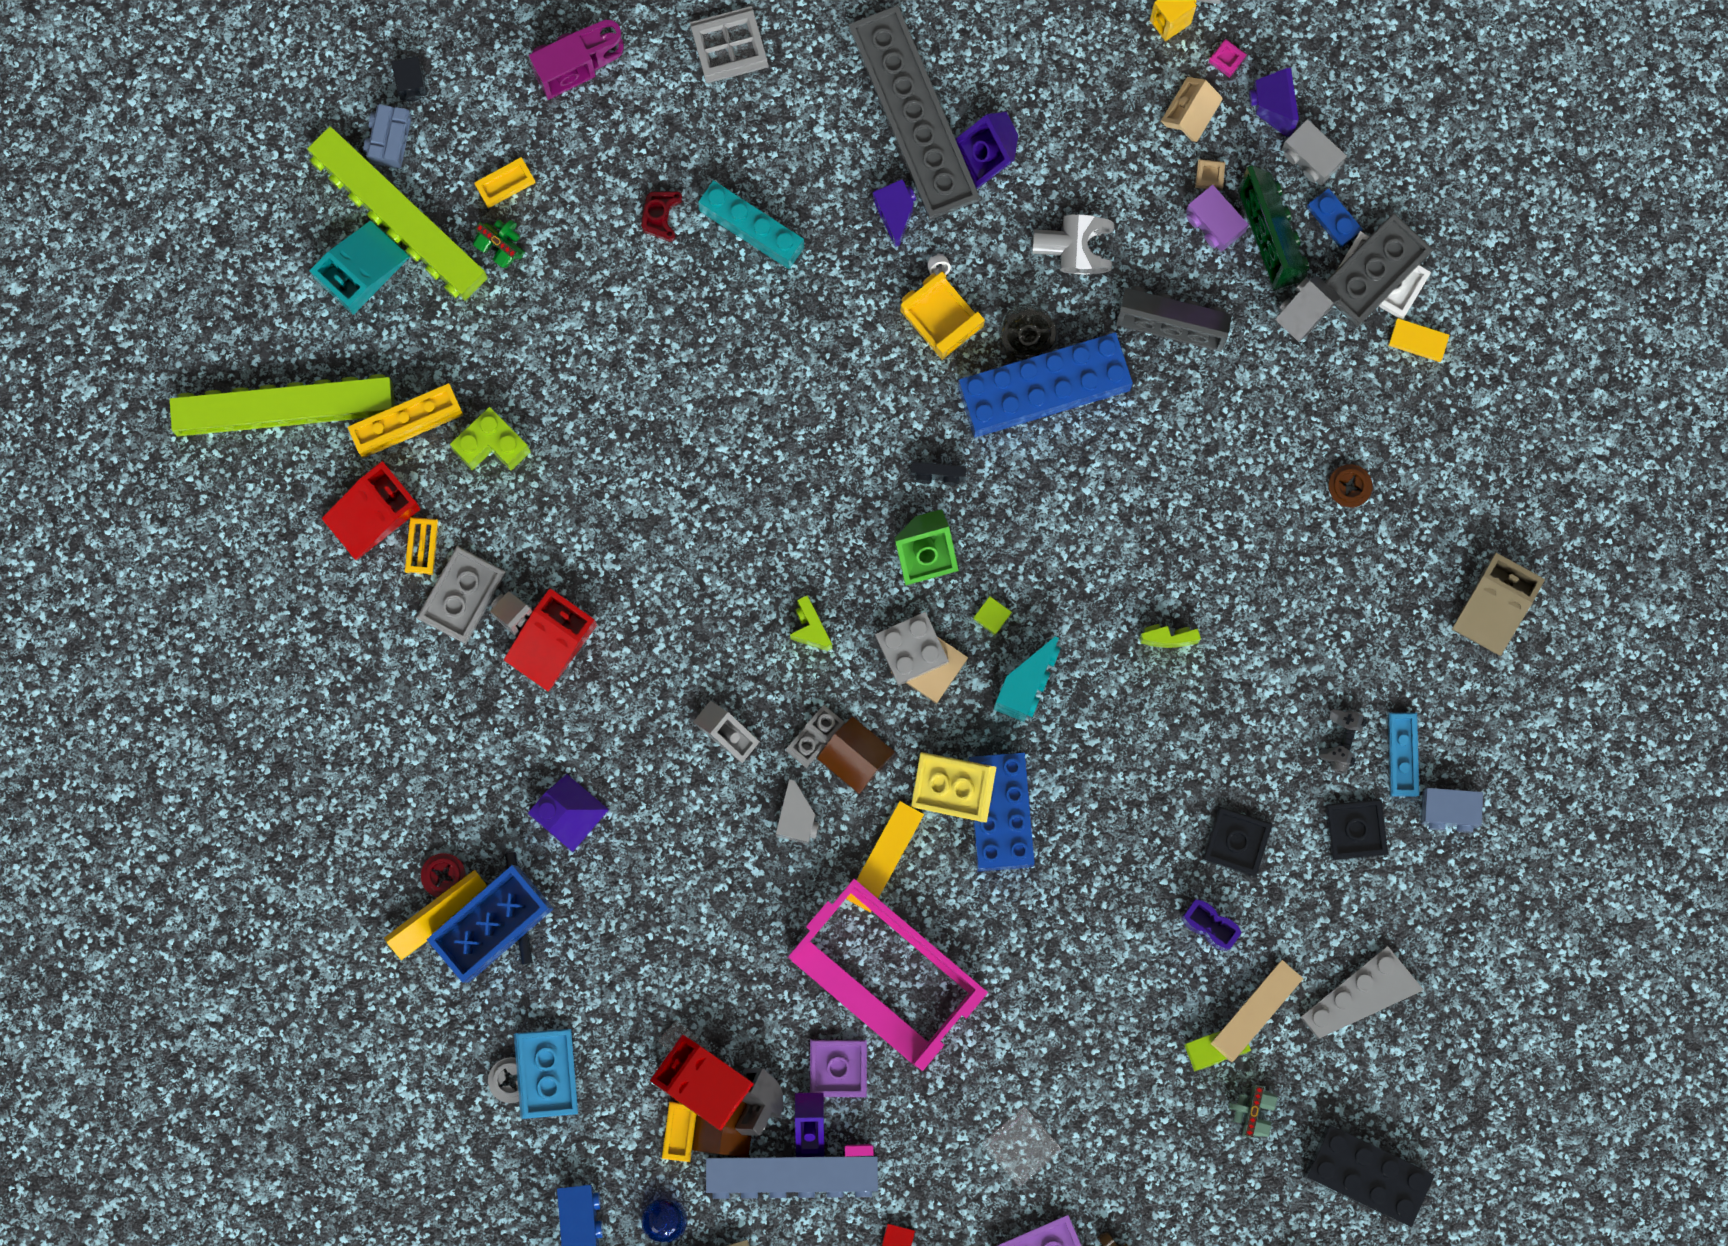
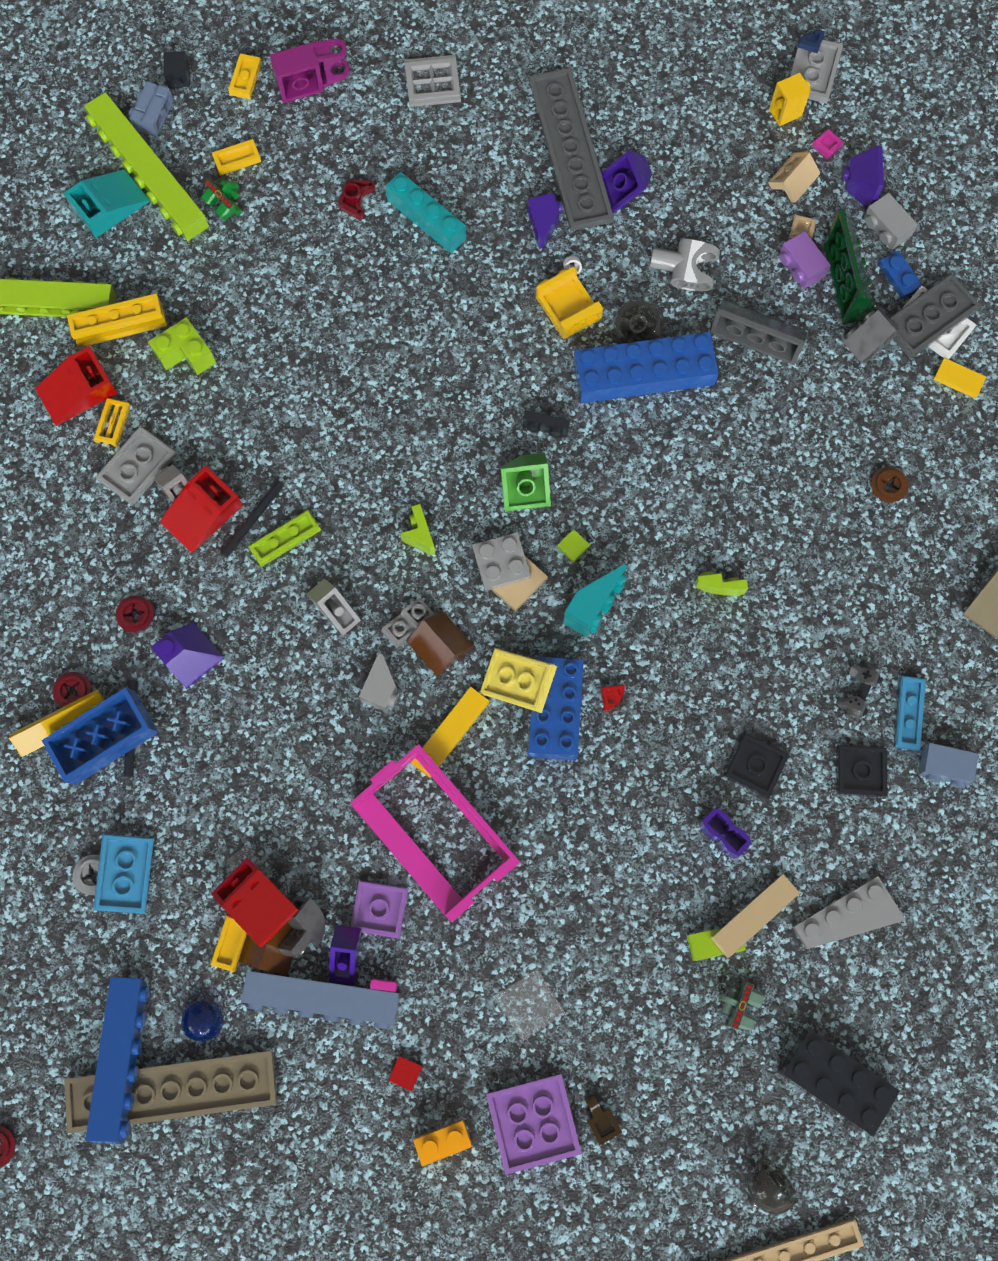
camera: 10 degrees right, 5 degrees down
none -> dark red gear [115,595,155,633]
none -> black bar [220,480,284,558]
none -> yellow plate [228,53,262,99]
none -> lime tile [248,510,321,567]
none -> red tile [600,684,625,712]

